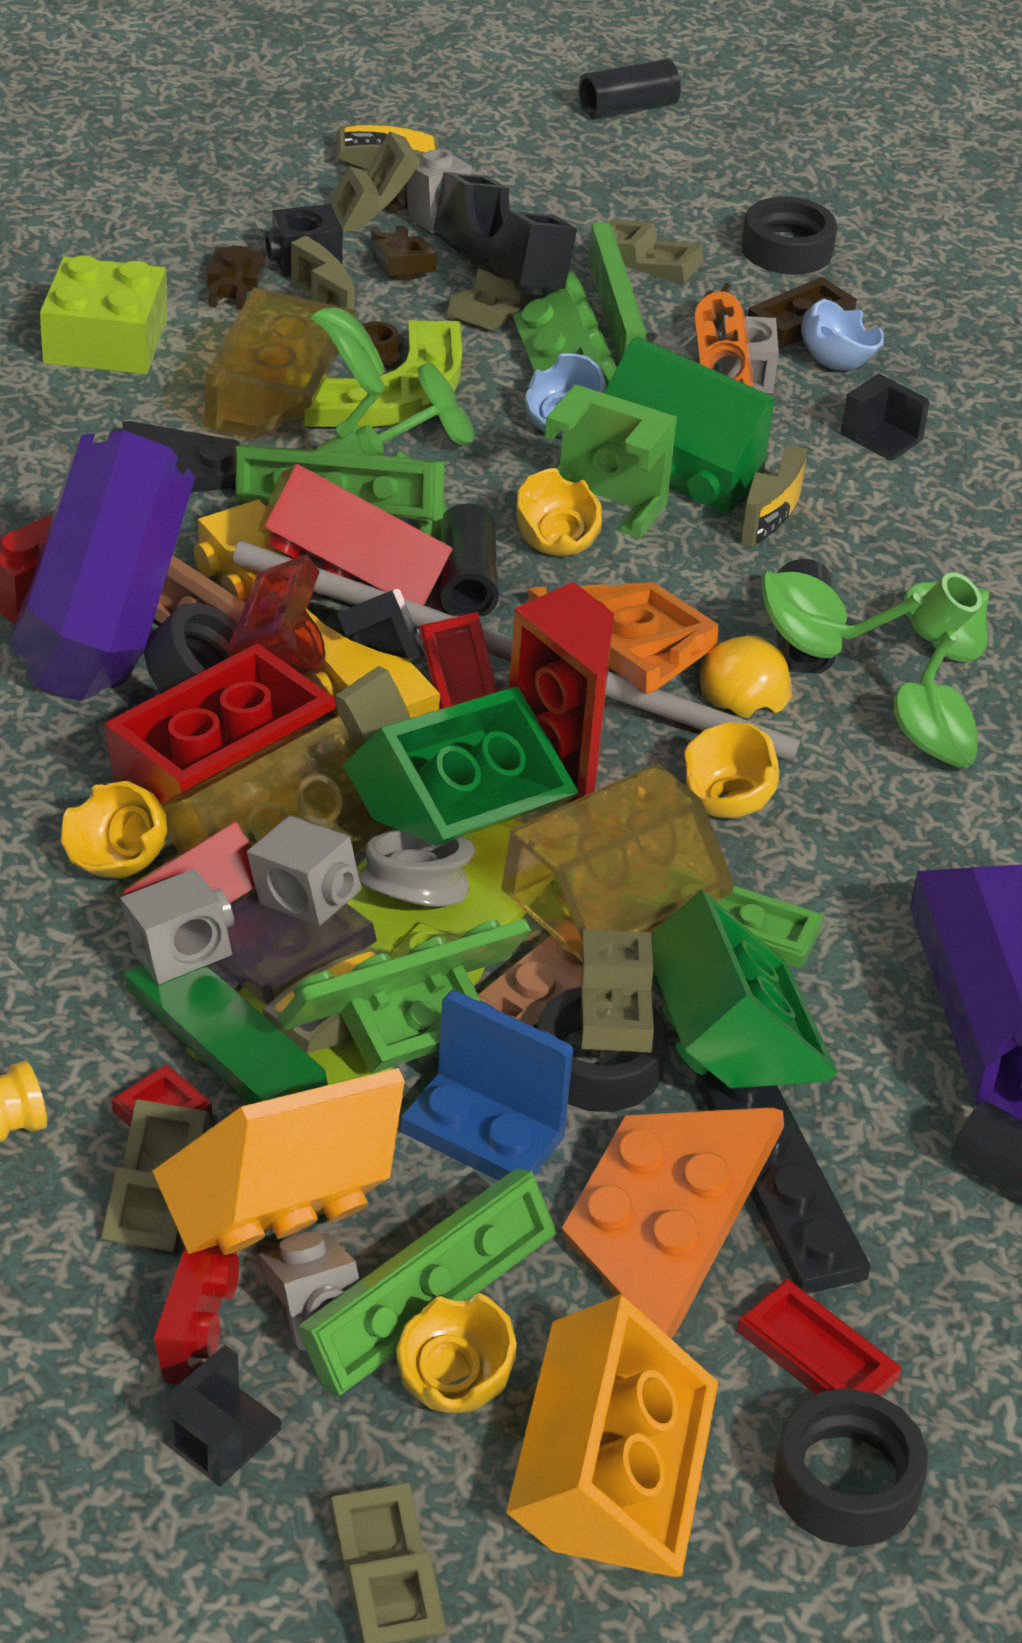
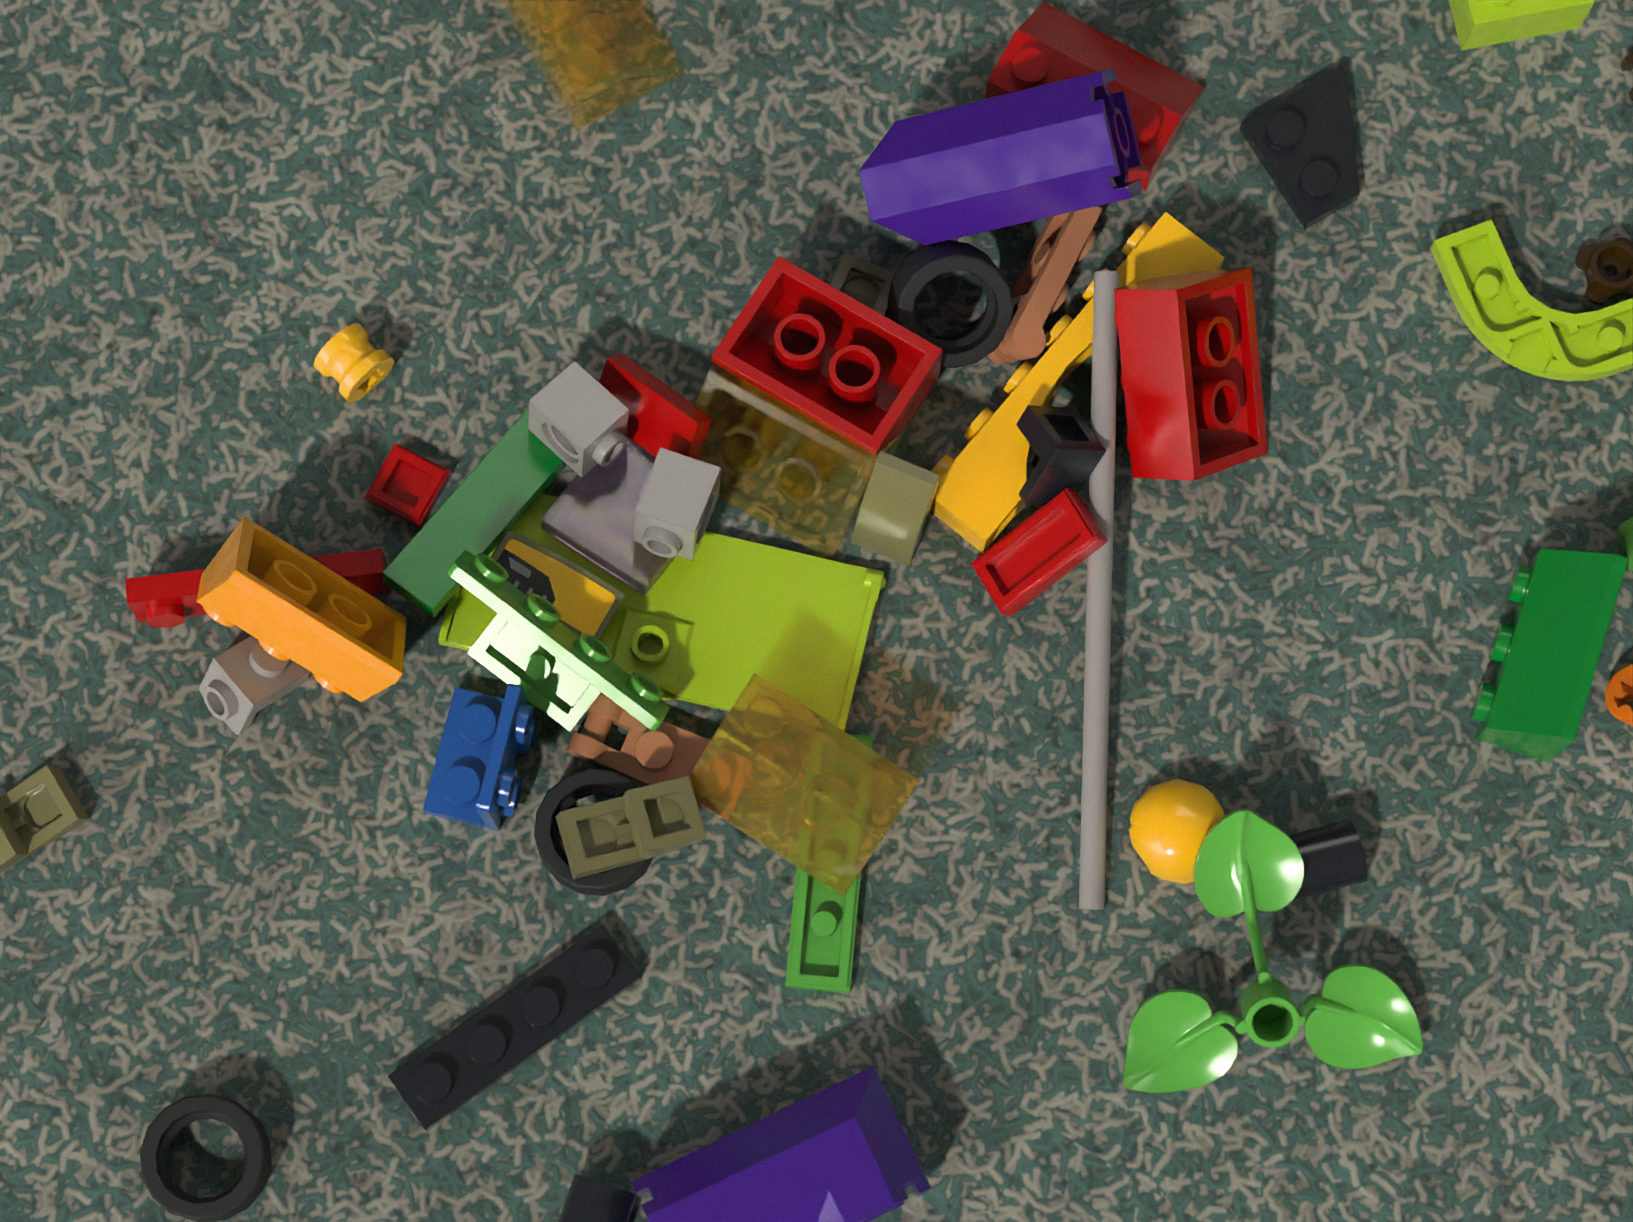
camera: 75 degrees right, 35 degrees up
yellow hair [60,781,167,879] -> none
olive slope [101,1099,210,1252] -> none
black panel [161,1345,281,1487] -> none
clear yellow slope [204,288,356,439] -> none
clear red plate [228,554,326,675] -> none
bright green tile [236,445,445,521] -> none
bright green tile [297,1168,557,1396] -> none
bright green plant [309,308,475,540] -> none
green slope [343,686,579,846] -> none
light grey piece [359,830,475,907] -> none
yellow hair [396,1293,517,1413] -> none
black pin [439,503,499,616] -> none
light orange slope [506,1294,718,1578] -> none
red slope [509,581,614,816] -> none
yellow hair [516,468,602,557] -> none
light blue hair [524,352,607,438] -> none
orange wing [528,582,718,694] -> none
bright green panel [545,384,677,539] -> none
orange wing [562,1108,784,1339] -> none
green slope [651,889,838,1088] -> none
yellow hair [684,722,779,819] -> none
red tile [736,1278,902,1396] -> none
olive slope [741,445,808,547] -> none

